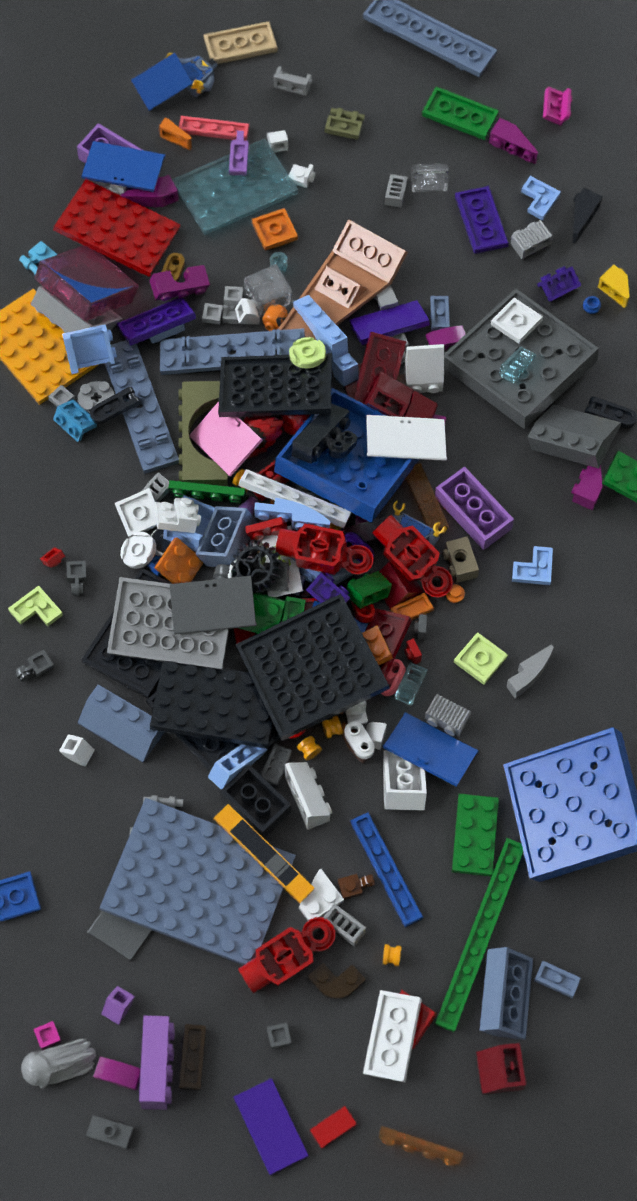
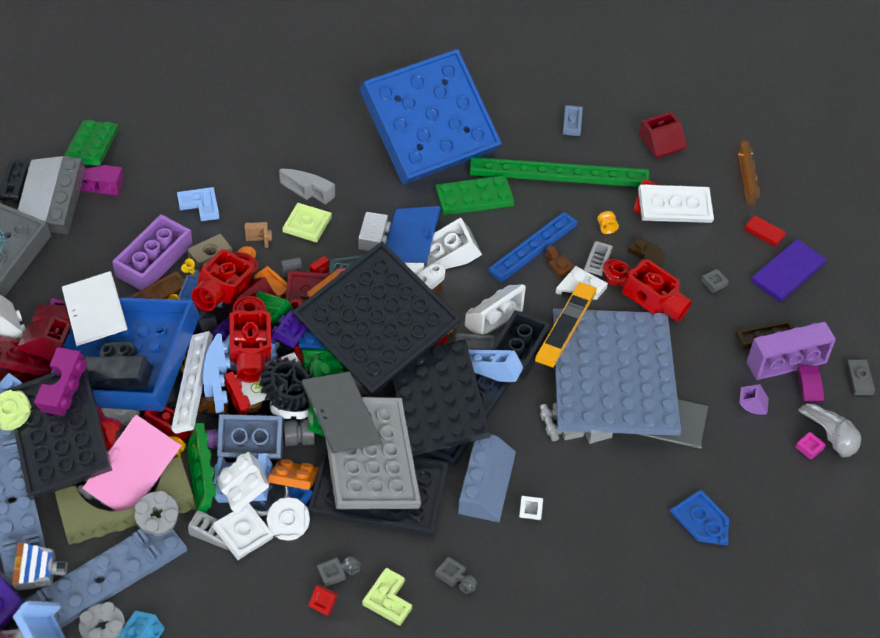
camera: 110 degrees left, 15 degrees down
black plate [90,387,141,424] -> none
sand blue slope [480,947,533,1040] -> none
none -> torso [12,543,67,590]
none -> magenta arch [34,347,87,416]
none -> light grey plate [135,491,179,536]
none -> medium nougat bracket [245,222,272,248]

